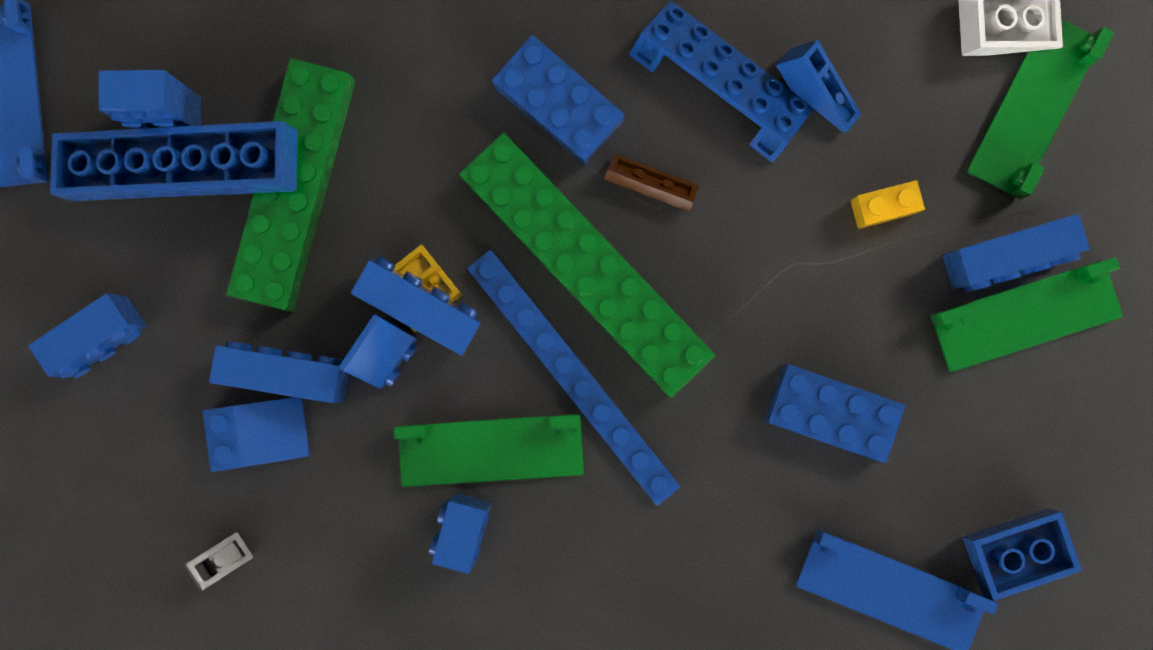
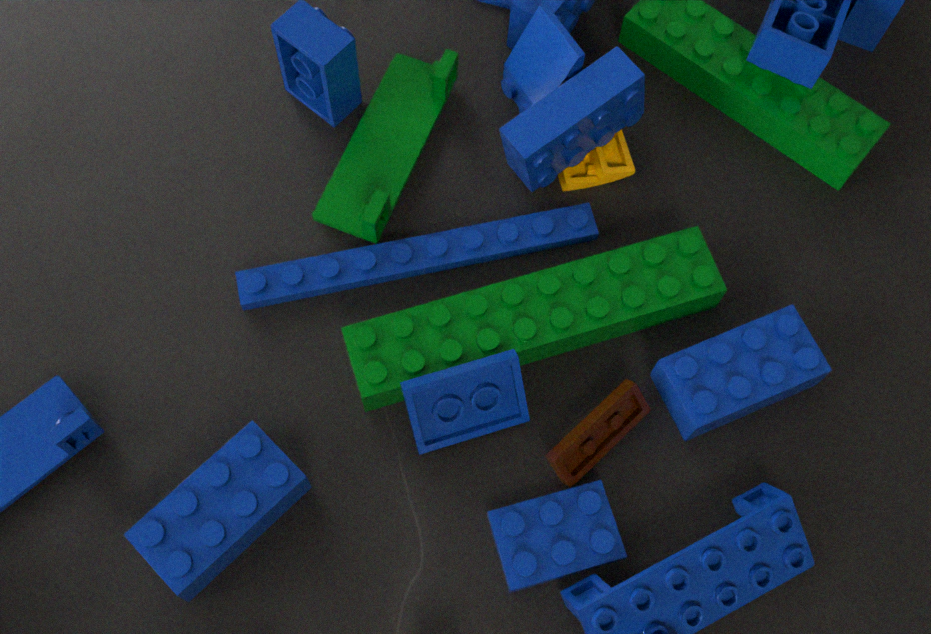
camera: 110 degrees right, 20 degrees down
none -> blue plate [400,349,530,455]
none -> blue plate [487,480,627,593]

